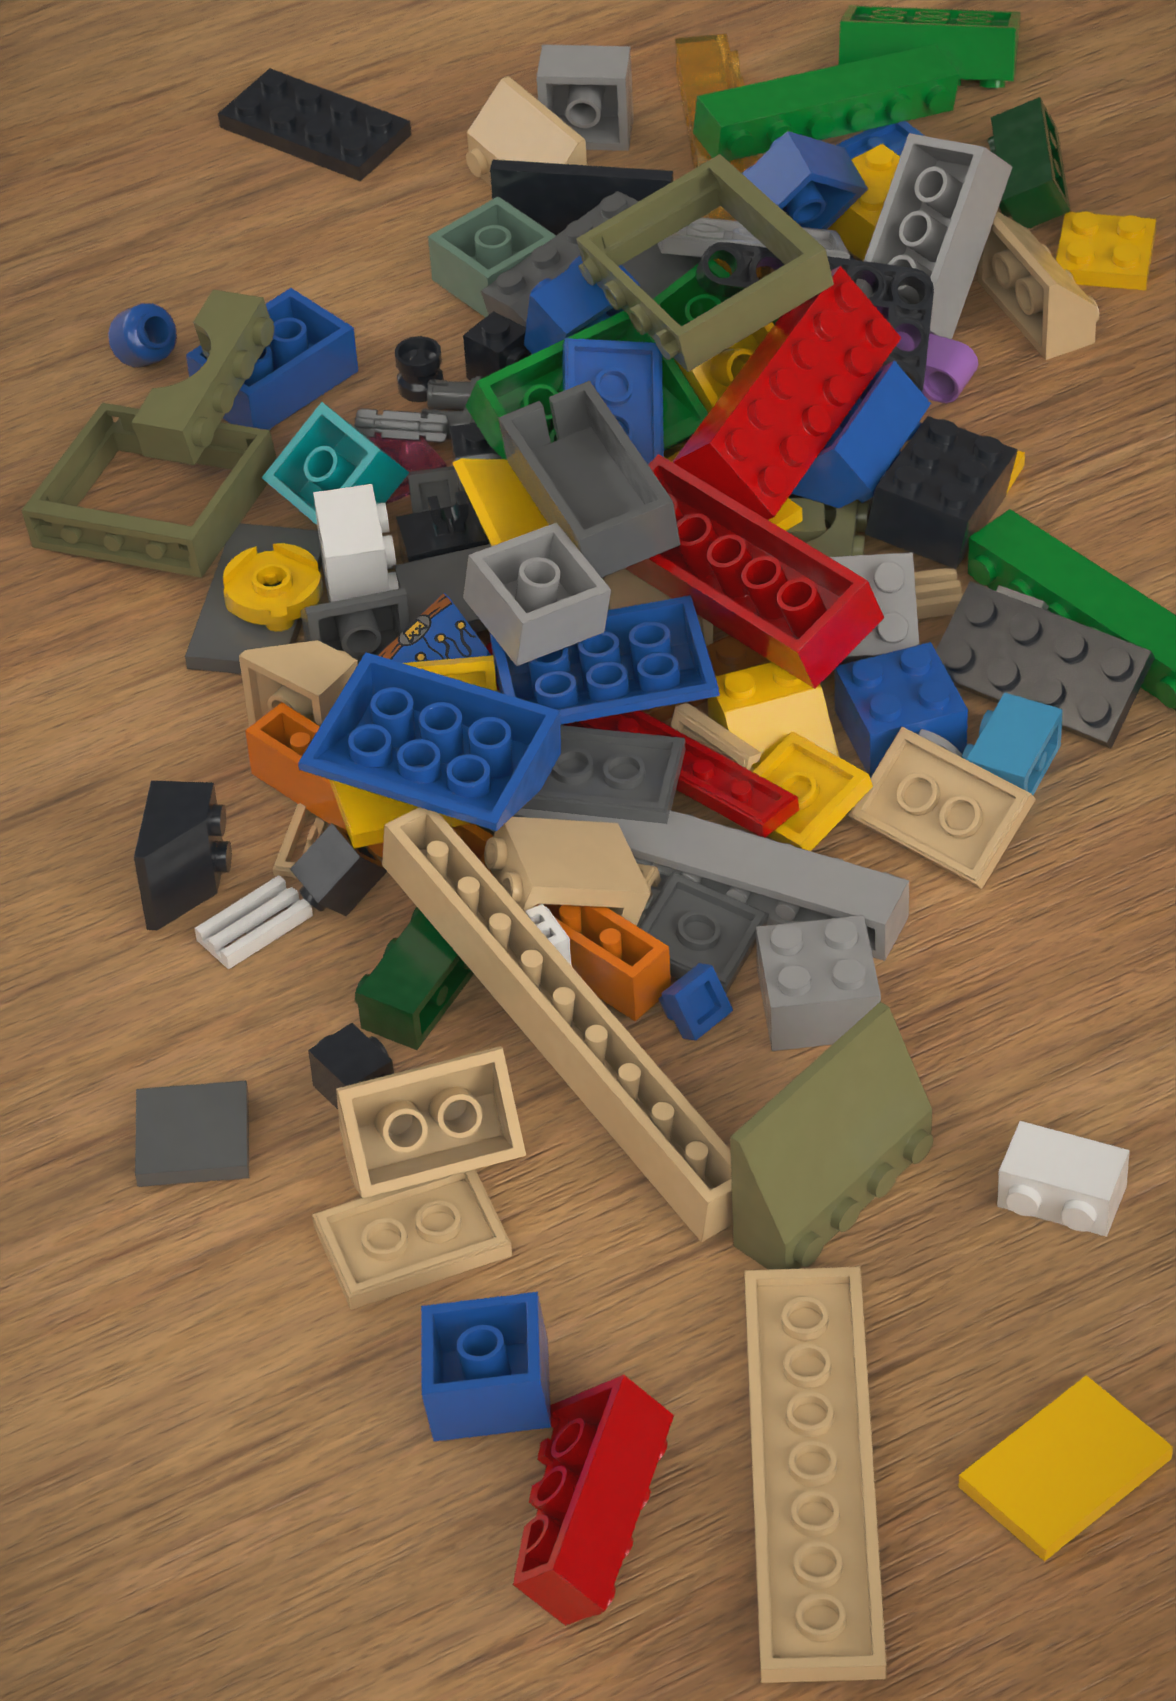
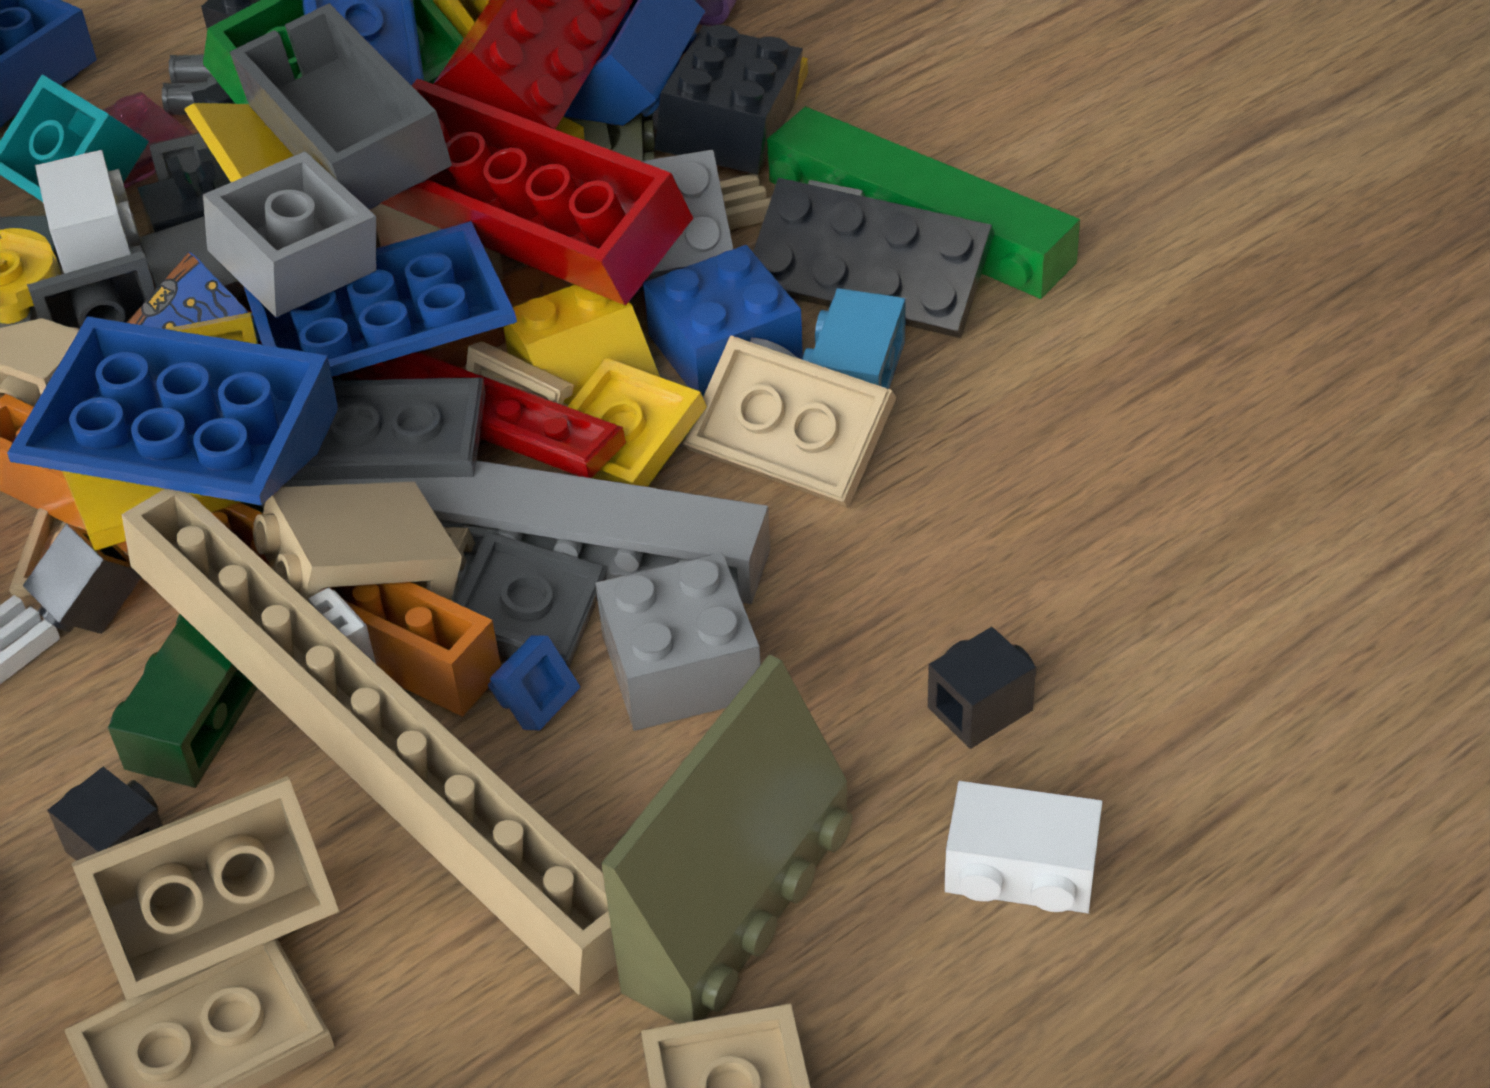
camera: 10 degrees left, 0 degrees up
dark grey axle [355,408,449,443] -> none
black wheel [395,336,444,402] -> none
none -> black brick [928,626,1036,749]

